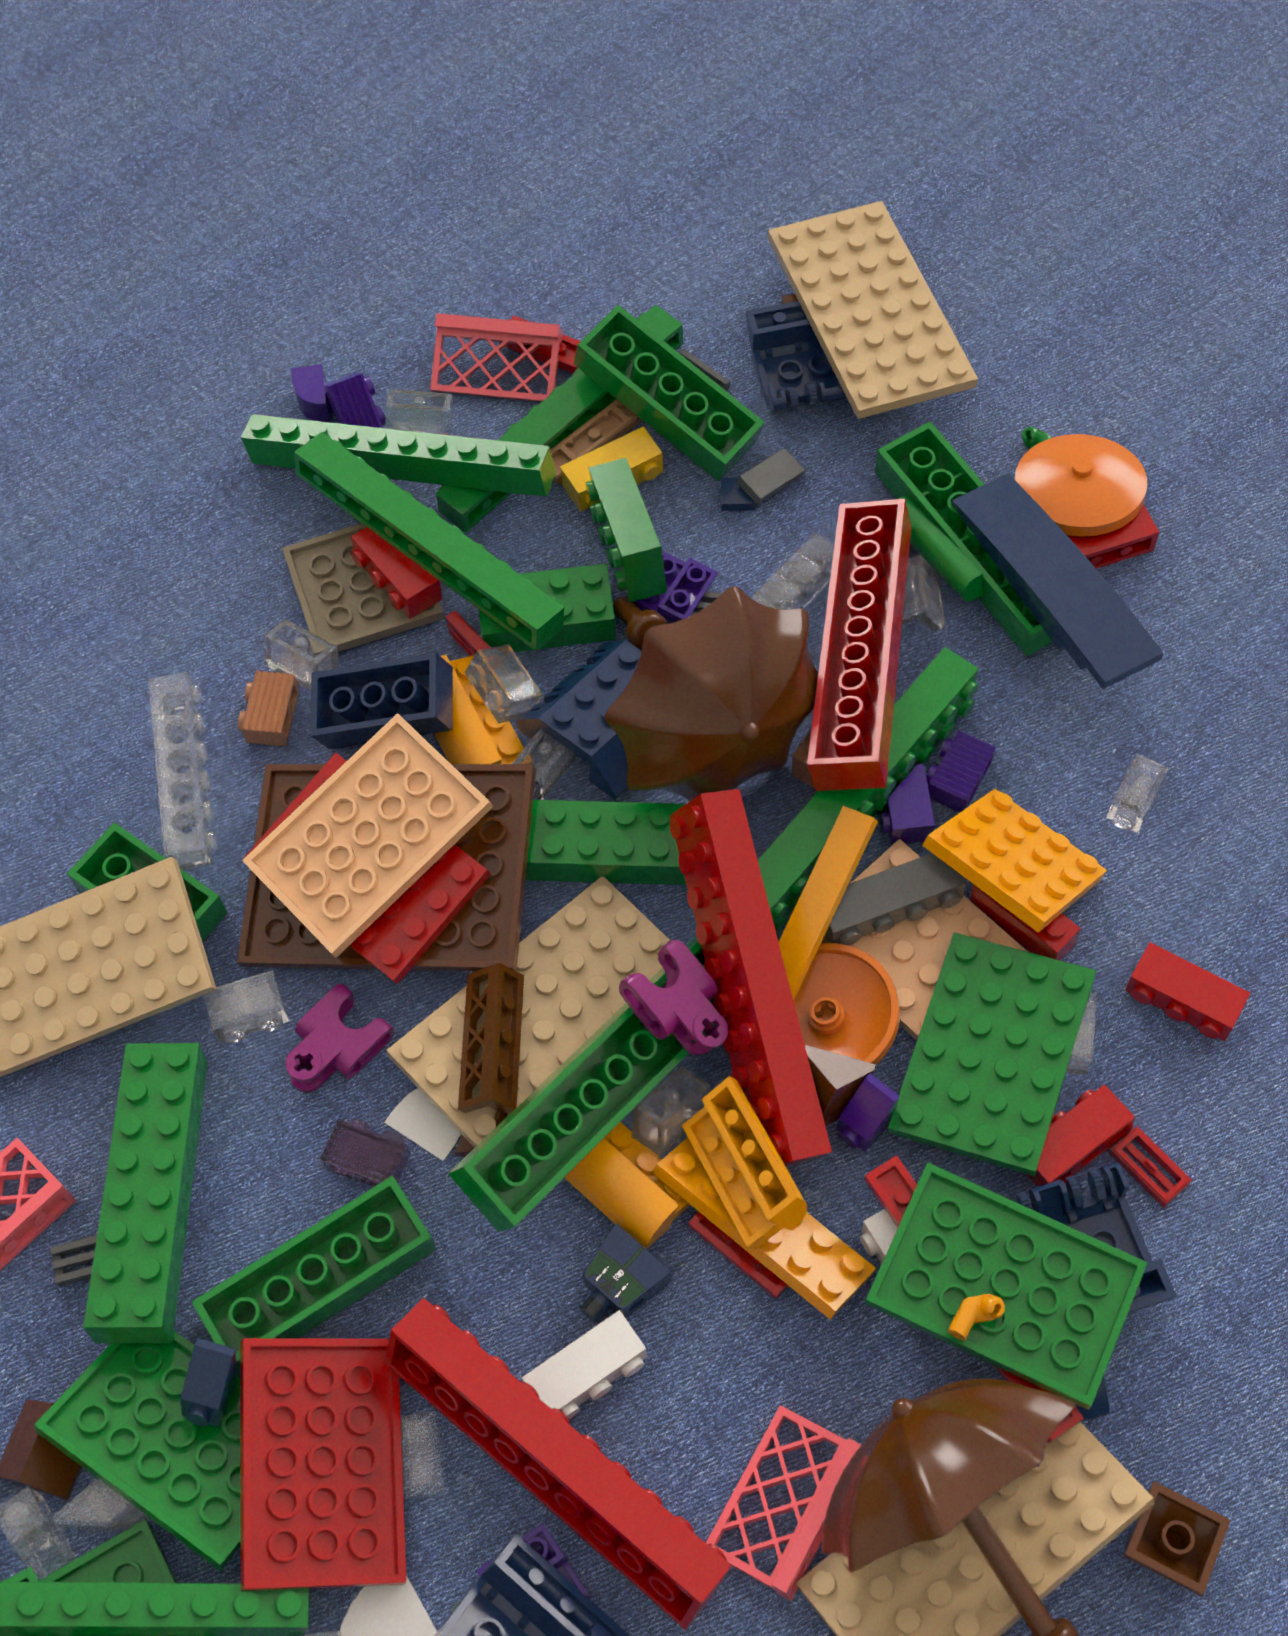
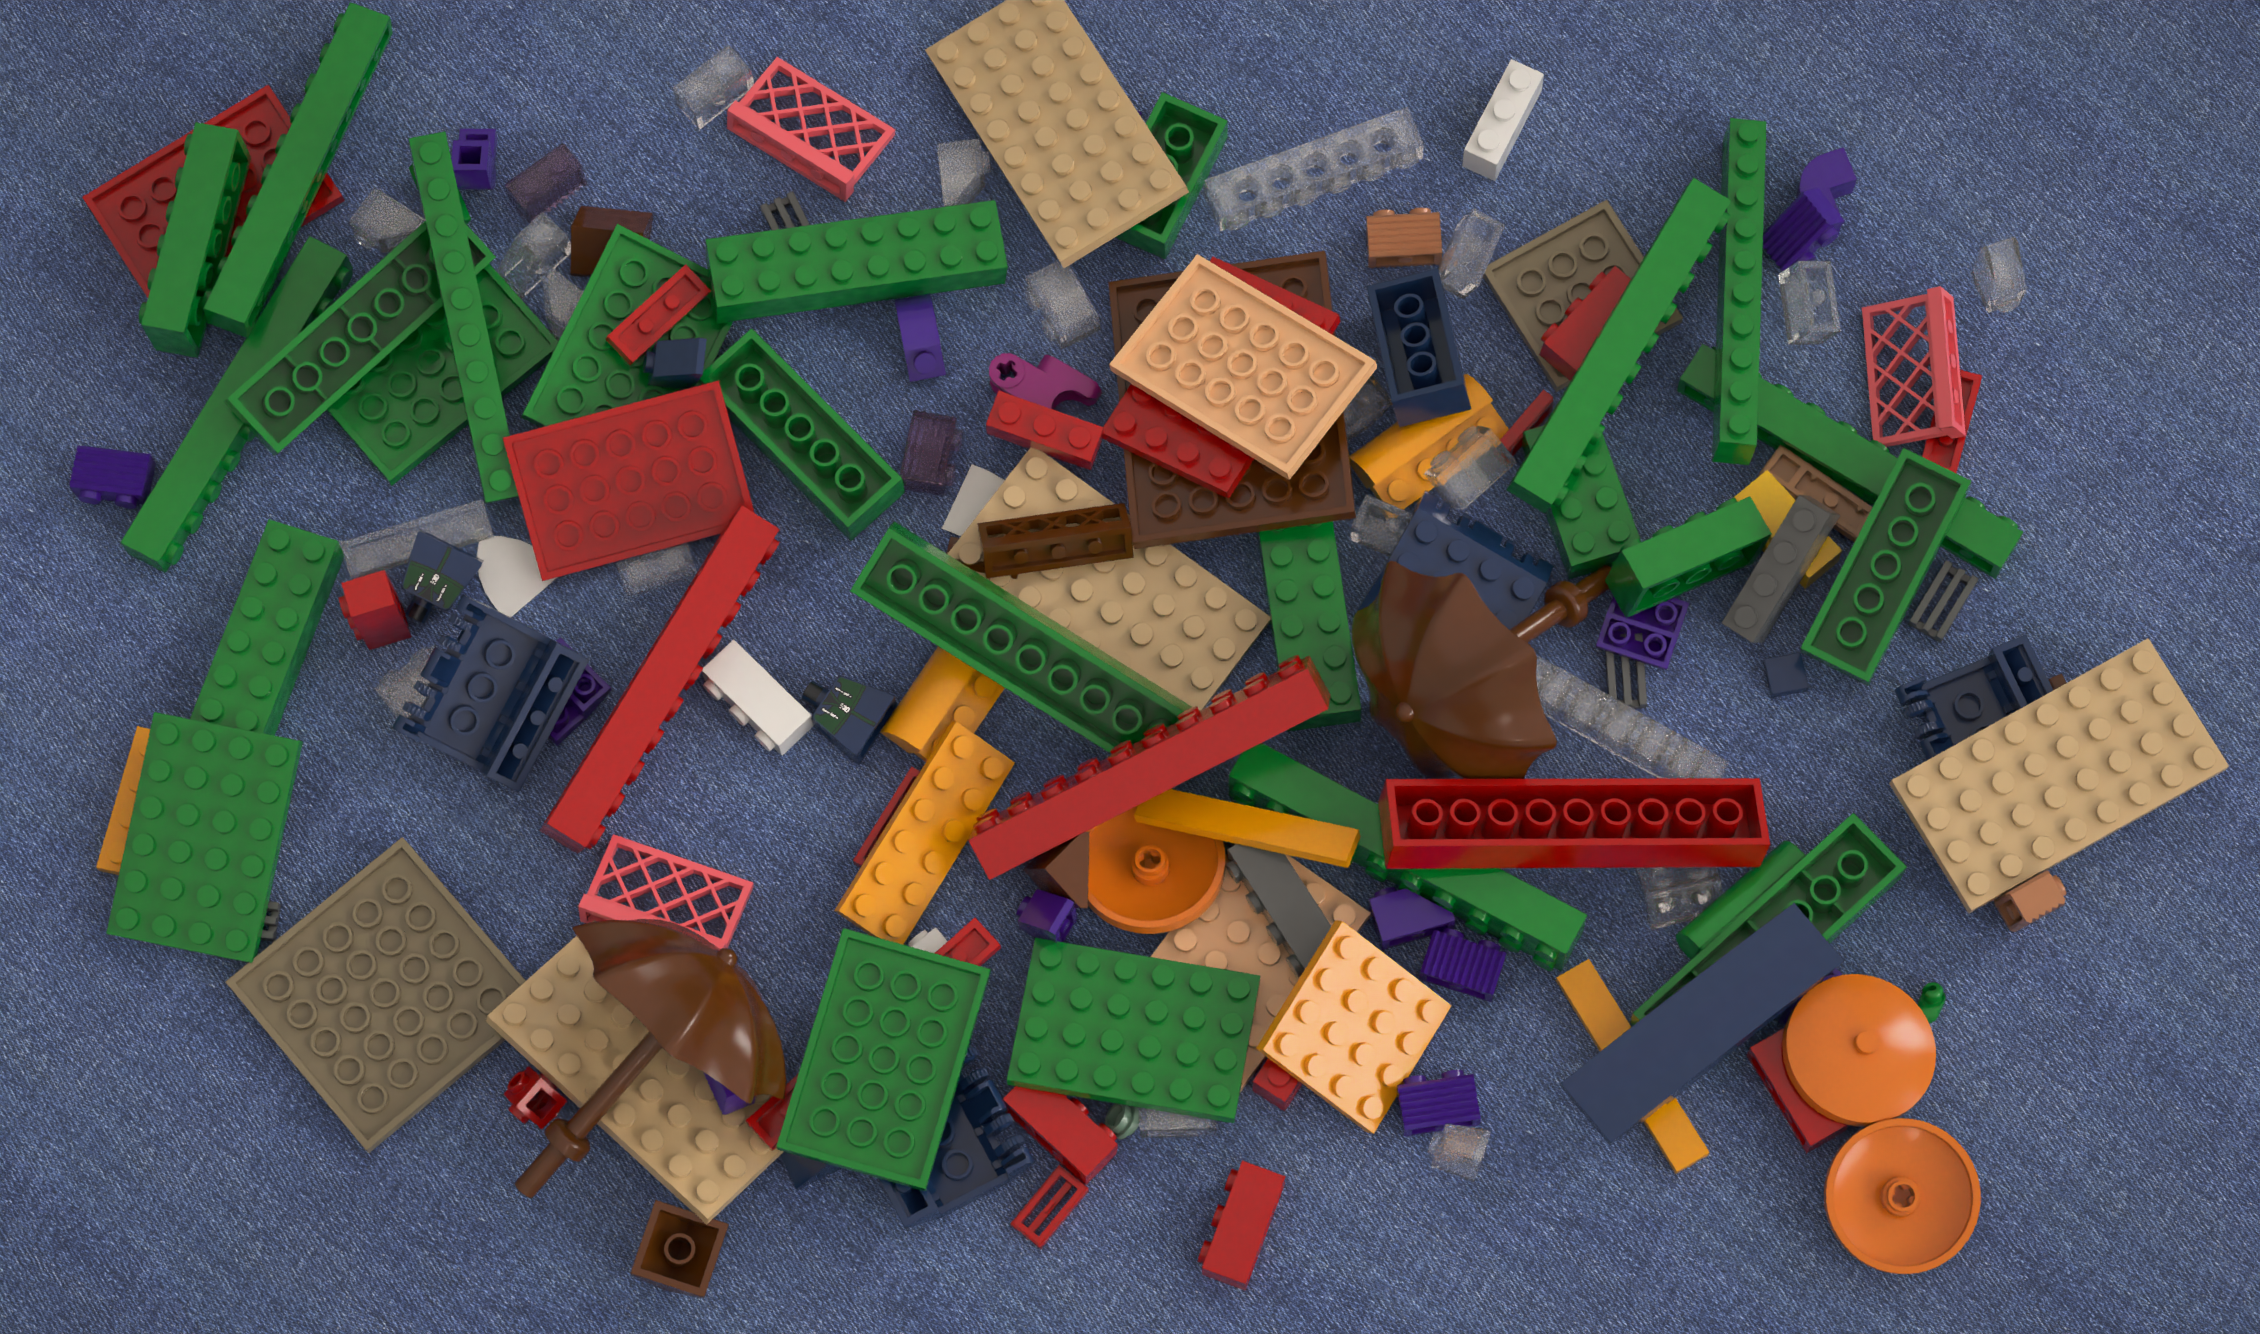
camera: 80 degrees right, 10 degrees up
magenta piece [619,940,728,1055] -> none
clear brick [632,1066,711,1156] -> none
light orange brick [682,1076,807,1250] -> none
dark grey tile [737,448,805,505] -> none
light orange arm [947,1294,1005,1341] -> none
none -> red plate [605,264,711,366]
none -> dark purple brick [894,293,946,382]
none -> clear slope [937,139,991,207]
none -> red brick [986,390,1104,470]
none -> sand green plate [1105,1103,1140,1140]
none -> dark purple brick [1397,1070,1481,1137]
none -> white brick [1462,59,1544,181]
none -> light orange tile [1556,959,1710,1174]
none -> dark grey brick [1722,495,1840,643]
none -> orange dish [1824,1118,1981,1274]
none -> clear slope [1971,236,2027,313]
none -> nougat brick [1994,870,2066,932]

